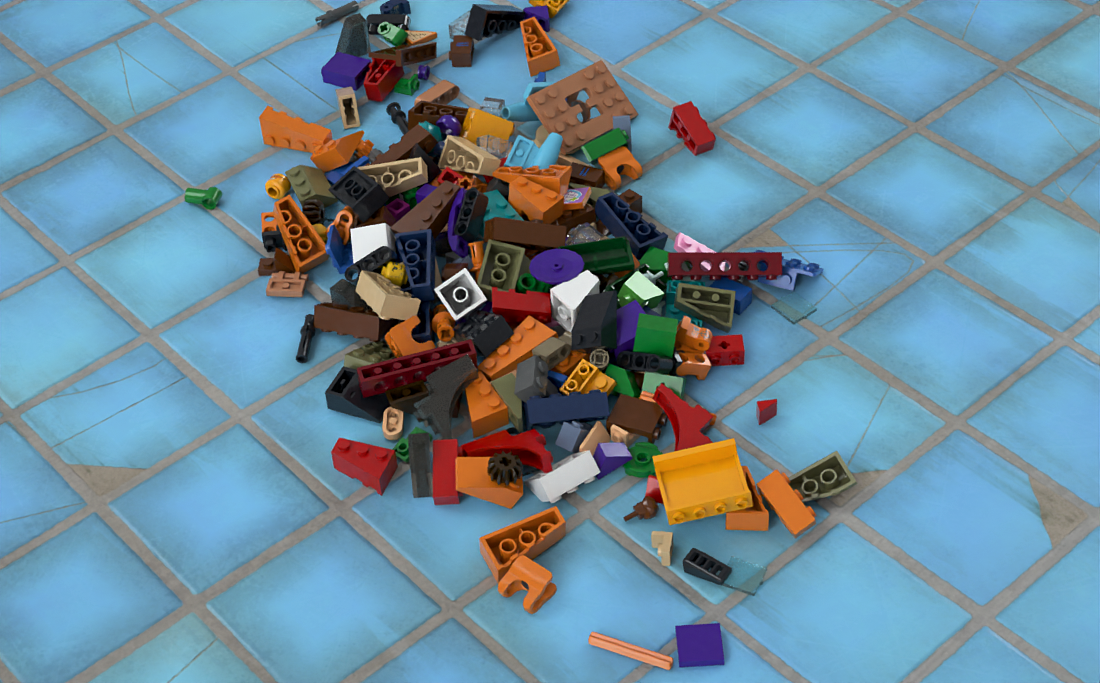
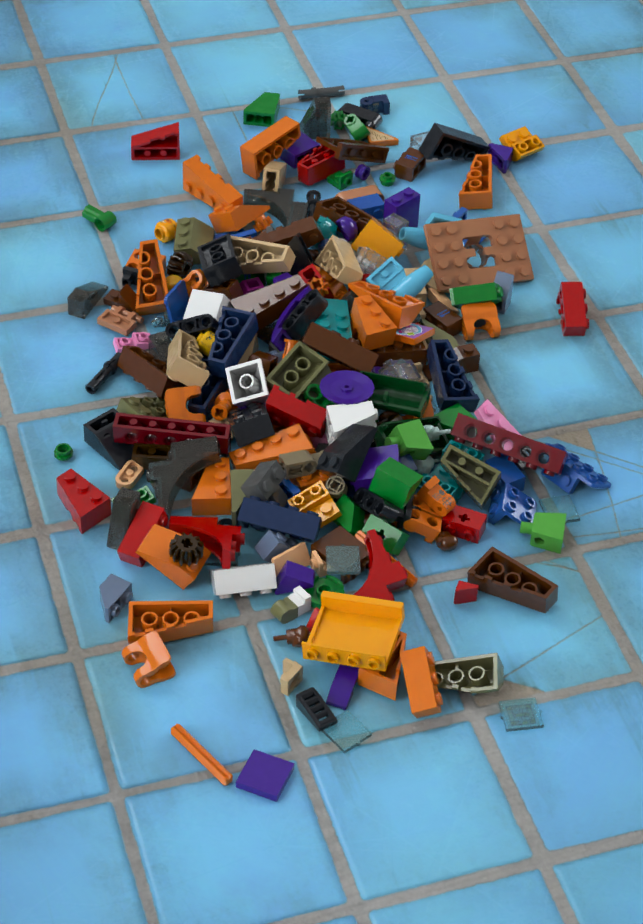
camera: 20 degrees right, 0 degrees up
none -> green plate [54,443,73,461]
none -> clear smoke slope [67,282,108,319]
none -> sand blue slope [99,574,133,623]
none -> bright pink slope [113,332,154,353]
none -> red wedge [131,122,180,160]
none -> clear light blue arm [151,310,170,328]
none -> orange wedge [240,116,301,180]
none -> green slope [243,92,280,127]
none -> clear smoke arch [244,188,309,227]
none -> leg [270,585,311,624]
none -> clear light blue piece [326,544,361,576]
none -> dark purple slope [326,664,359,710]
none -> green gear [328,110,347,130]
none -> blue brick [347,193,384,219]
none -> green plate [379,172,396,187]
none -> dark purple brick [383,187,421,238]
none -> reddish brown piece [435,530,458,551]
none -> reddish brown wedge [467,547,558,614]
none -> blue bracket [488,482,537,525]
none -> clear light blue piece [499,698,544,732]
none -> bright green torso [519,512,566,554]

